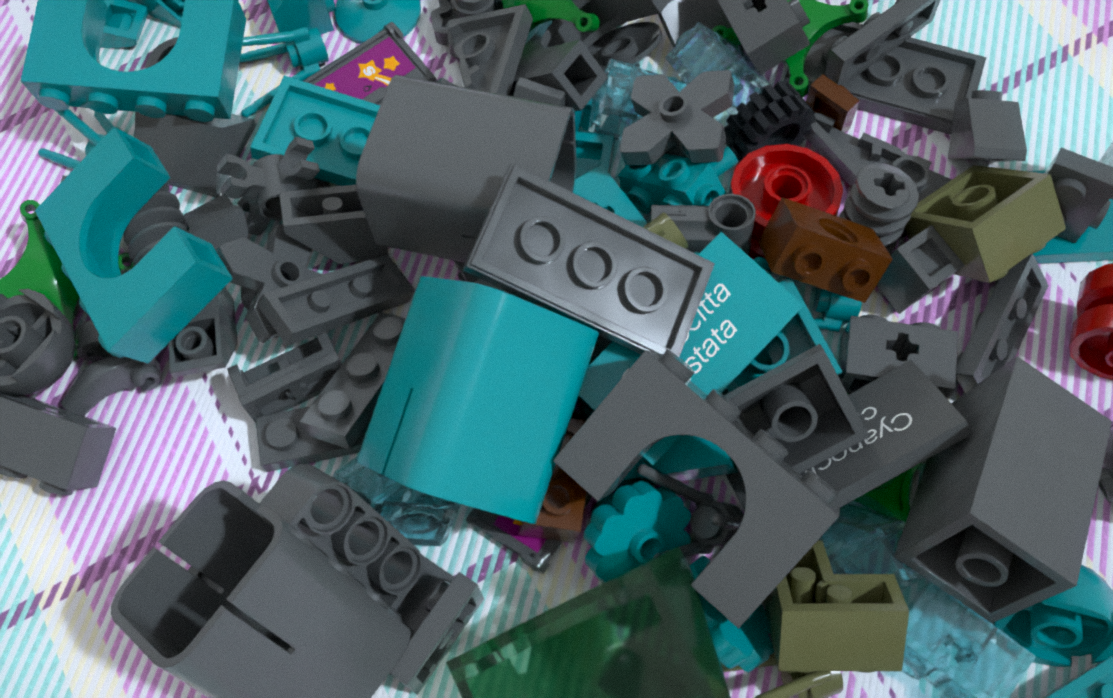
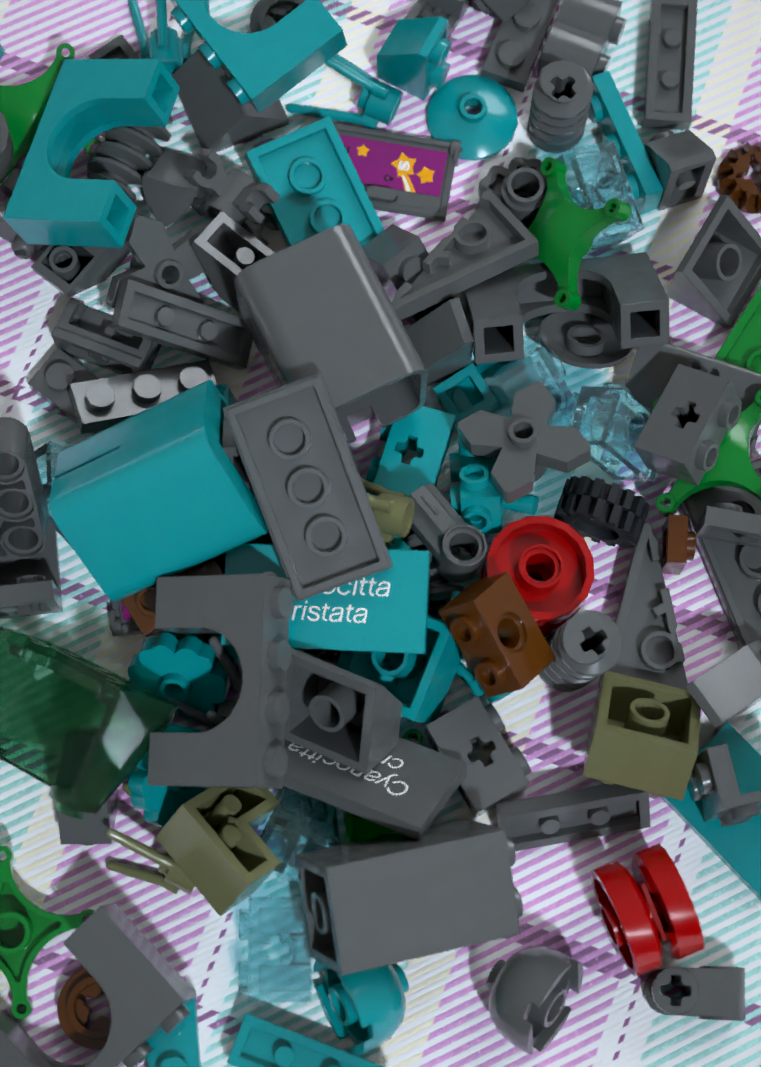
camera: 45 degrees right, 10 degrees up
dark grey brick [876,225,965,314] -> none

